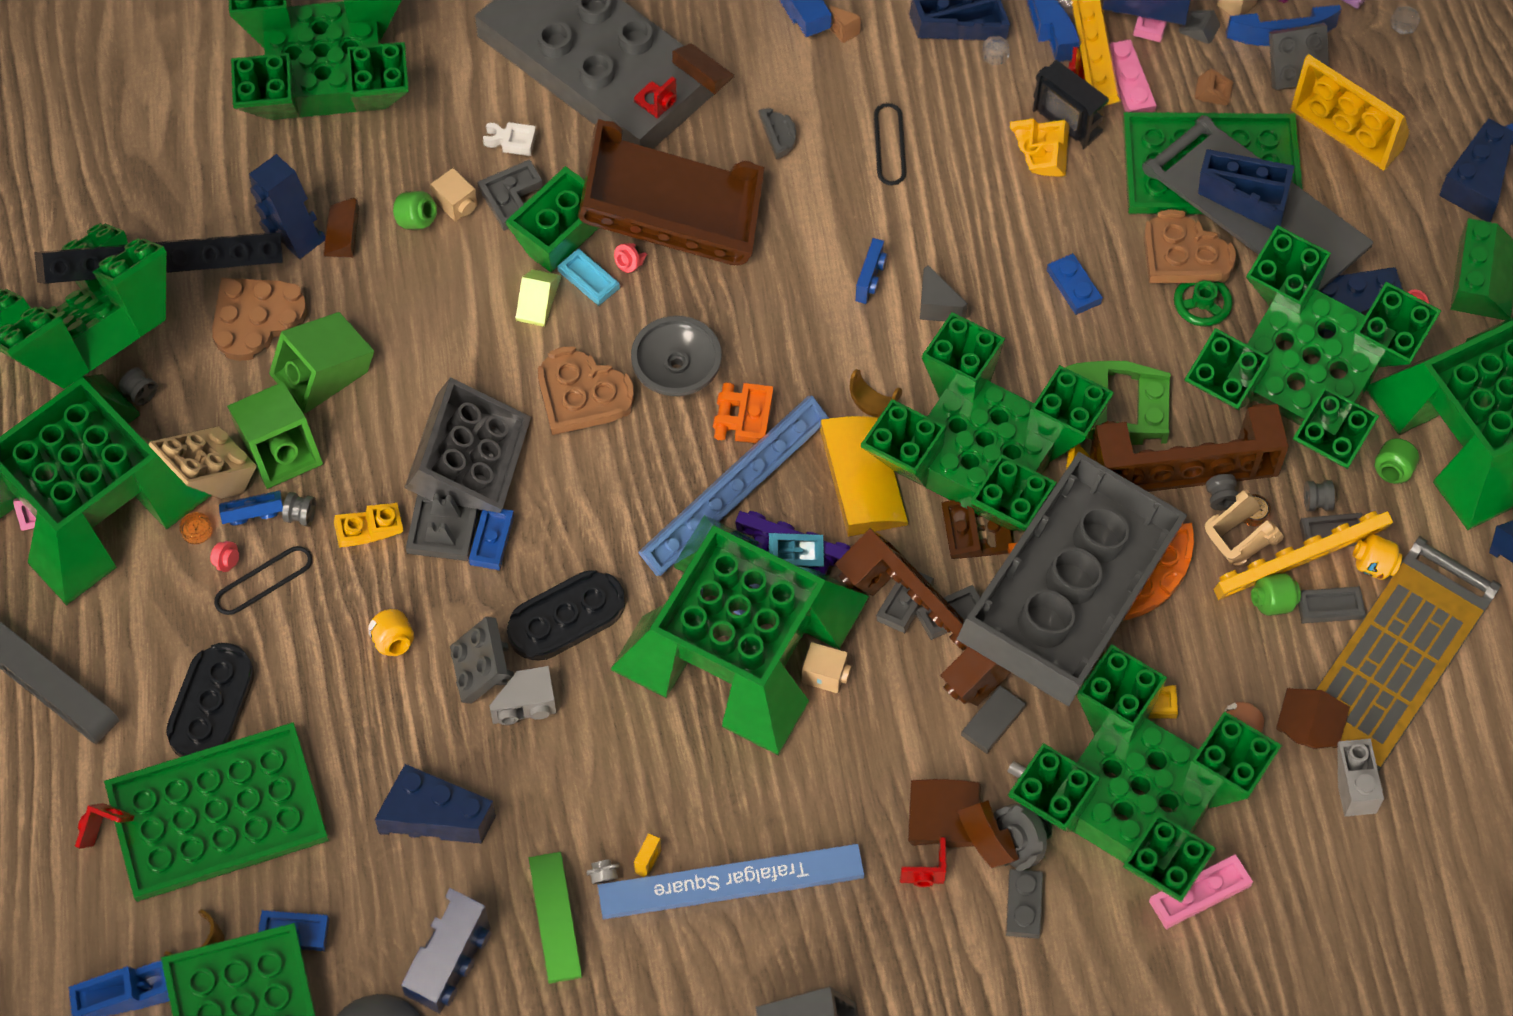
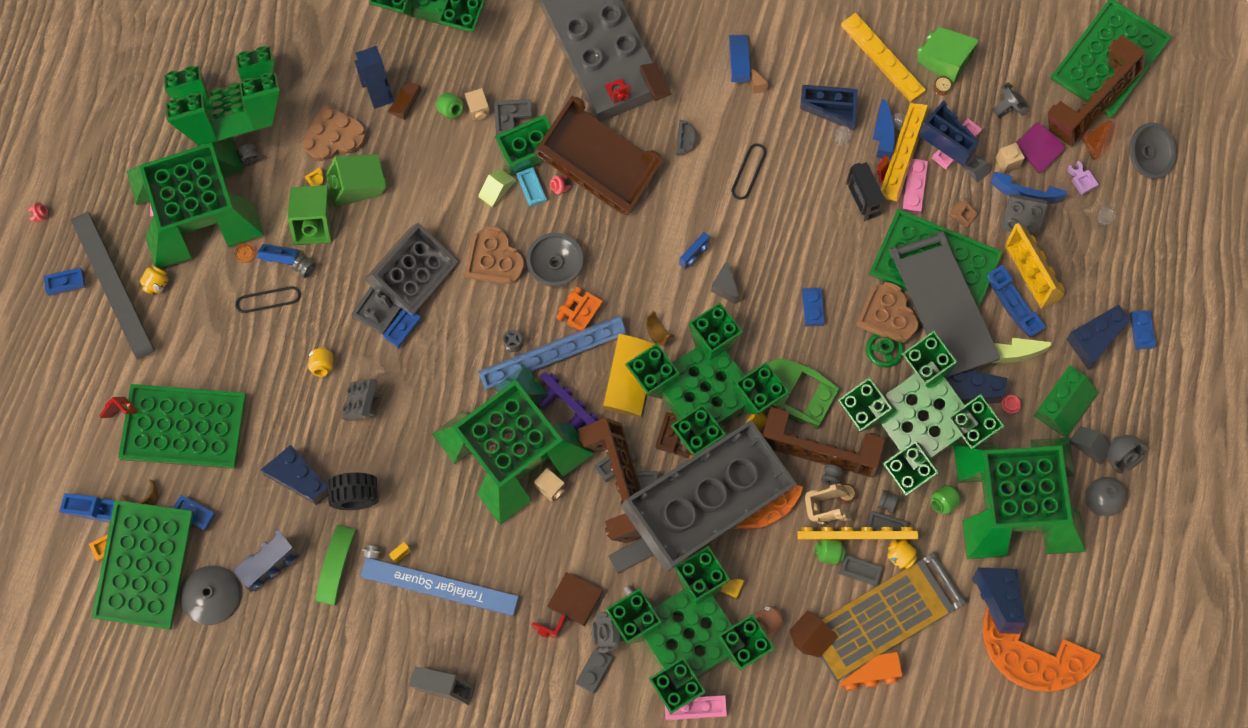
camera: 25 degrees right, 10 degrees up
black brick [34,232,283,284] -> none
tan slope [149,426,257,499] -> none
black tile [166,643,254,757] -> none
coral plate [210,541,239,572] -> none
yellow slope [334,503,403,548] -> none
white plate [483,122,537,156] -> none
light grey slope [489,666,556,725] -> none
black tile [507,570,625,661] -> none
medium azure slope [769,533,824,567] -> none
reddish brown slope [957,800,1019,868] -> none
yellow slope [1010,118,1069,177] -> none
dark blue wedge [1198,149,1295,231] -> none
light grey slope [1337,738,1384,817] -> none
none -> yellow head [140,266,169,295]
none -> yellow tile [305,167,324,186]
none -> black tyre [327,472,378,510]
none -> dark grey wheel [503,330,523,352]
none -> orange slope [840,652,902,691]
none -> blue slope [987,264,1046,338]
none -> yellowish green slope [992,338,1051,364]

